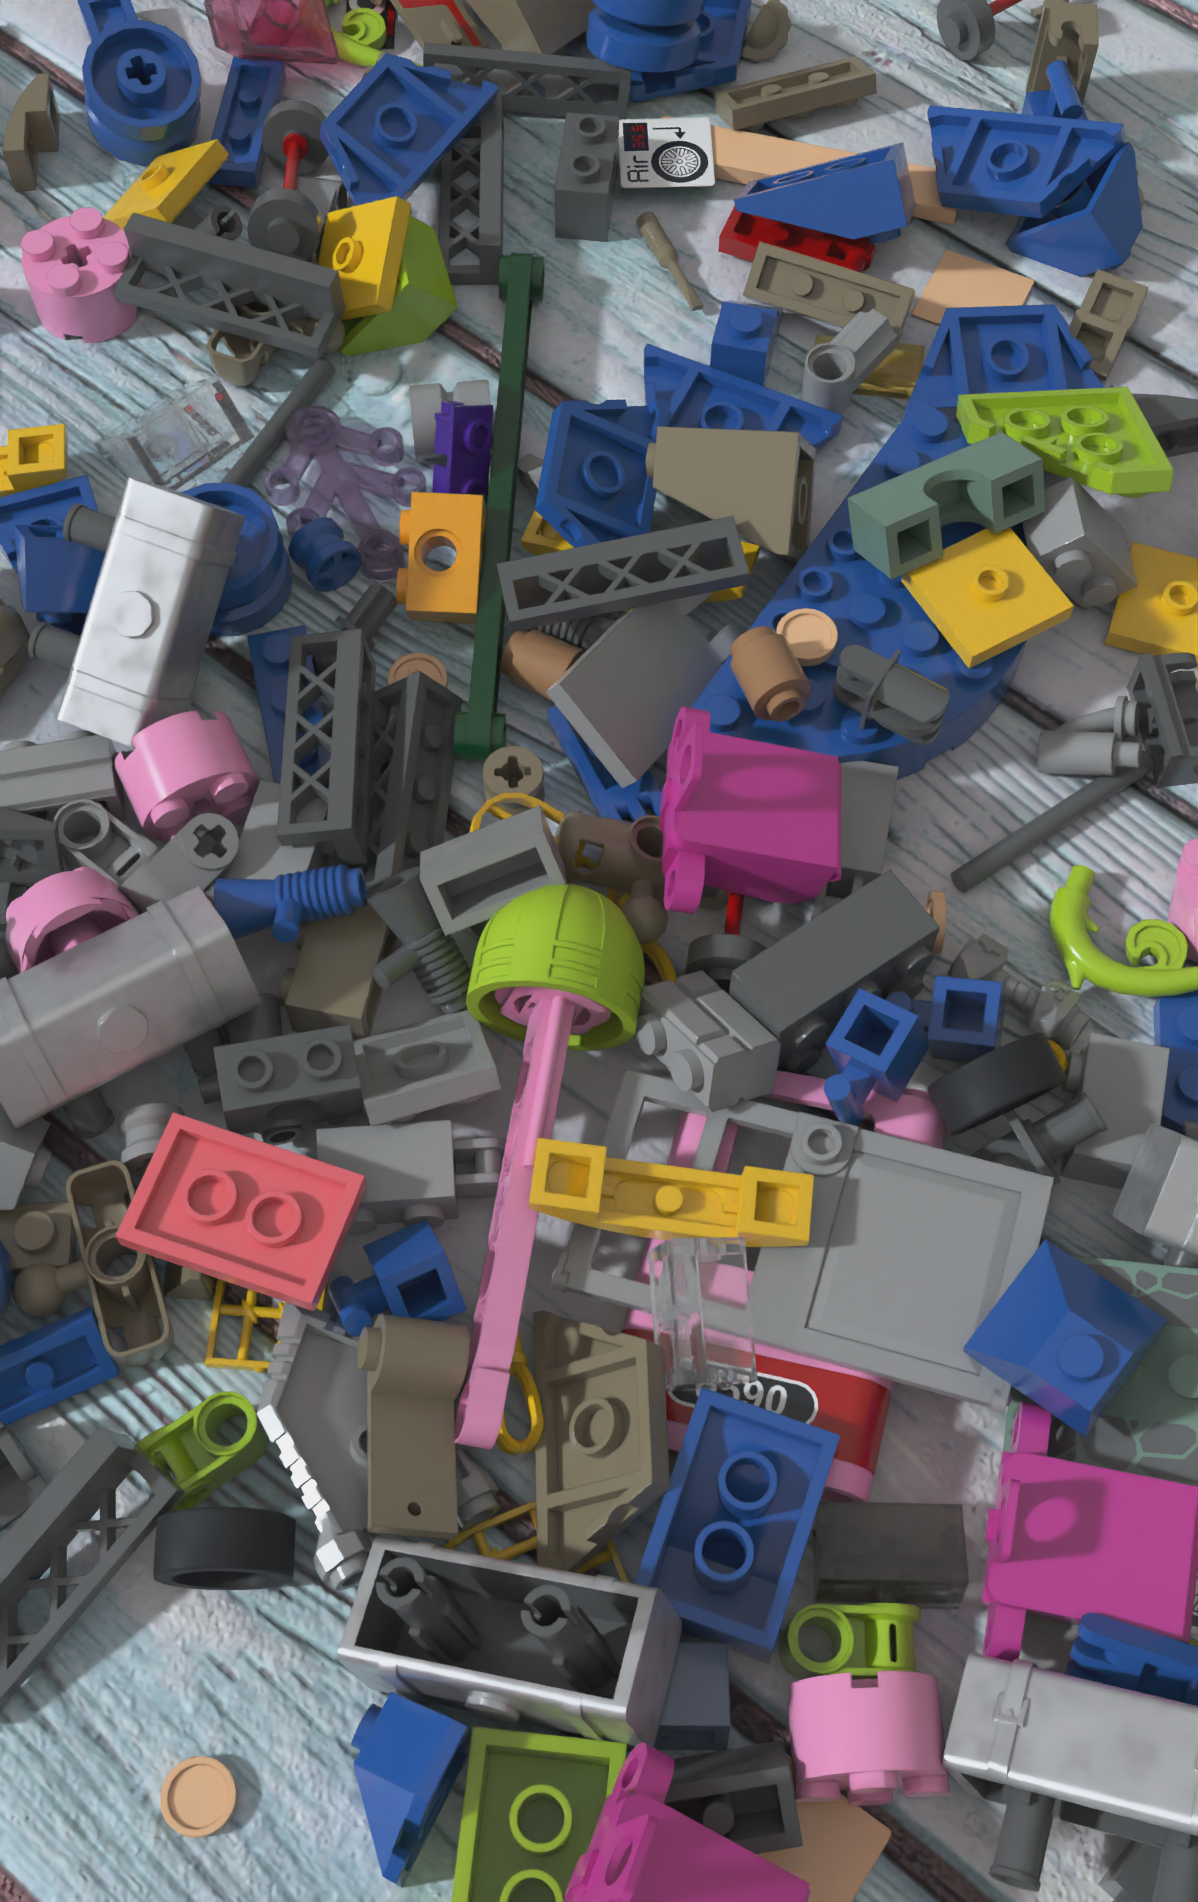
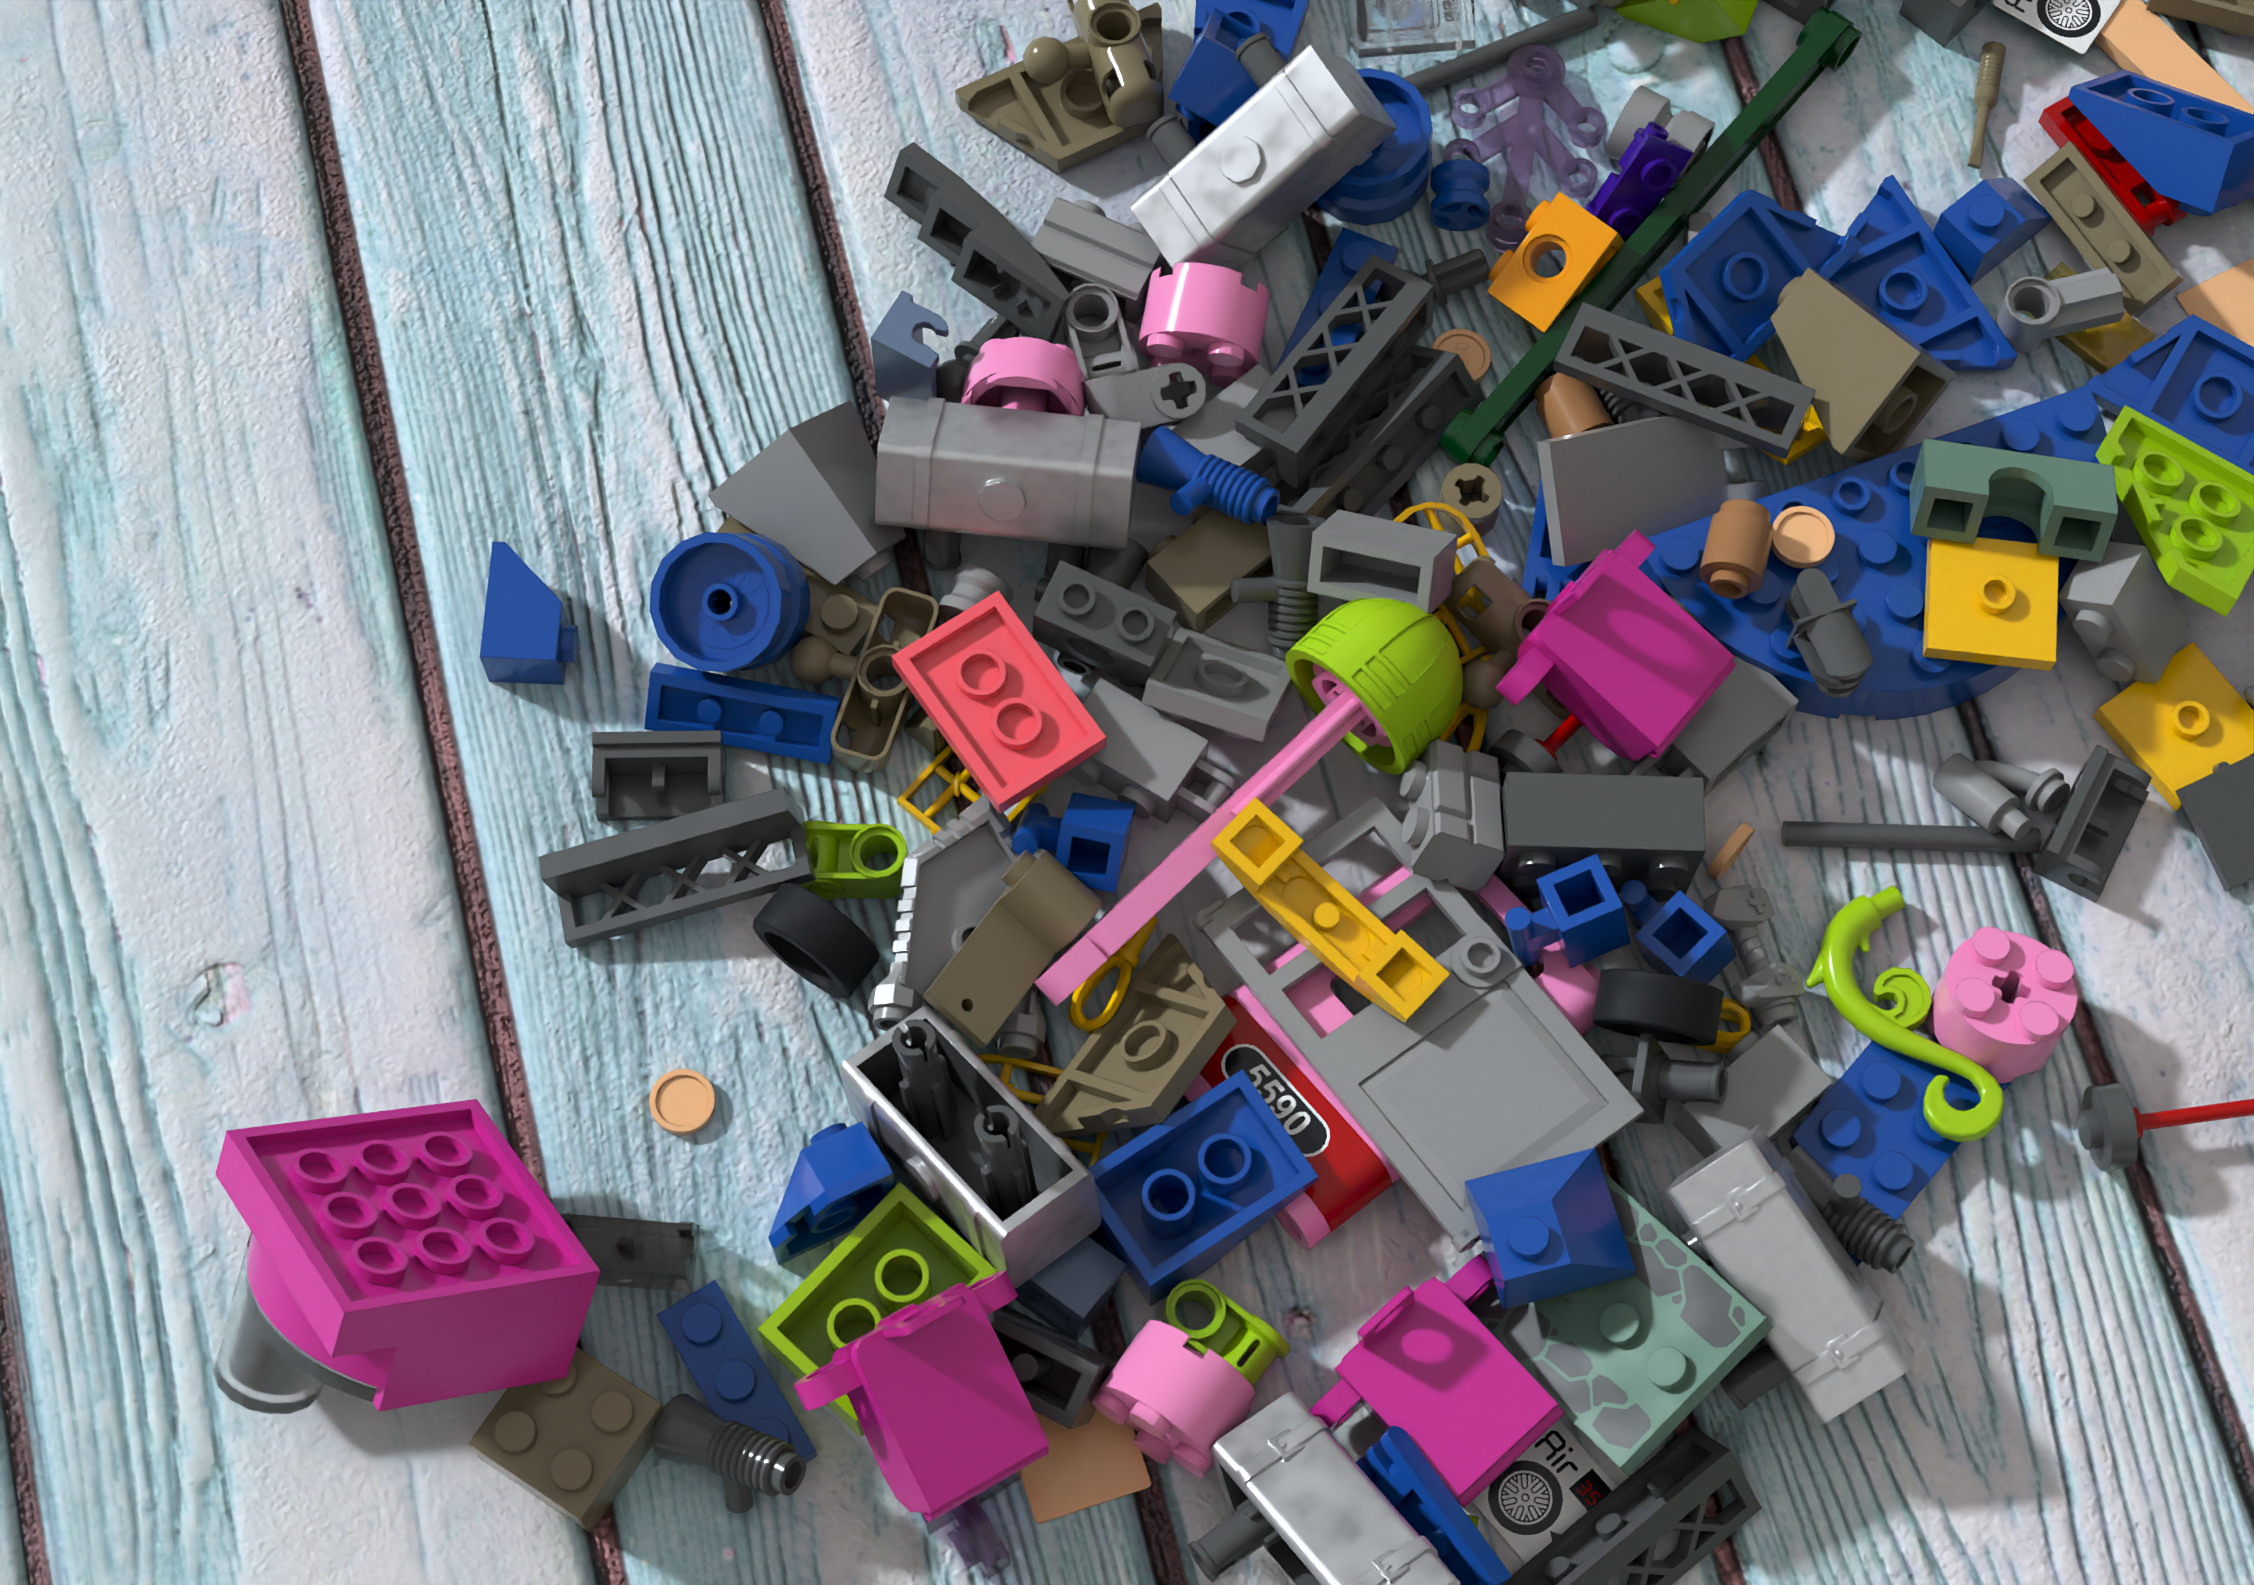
camera: 35 degrees right, 5 degrees up
clear hinge [647,1237,758,1392] -> none
clear smoke hinge [812,1501,969,1609] -> none

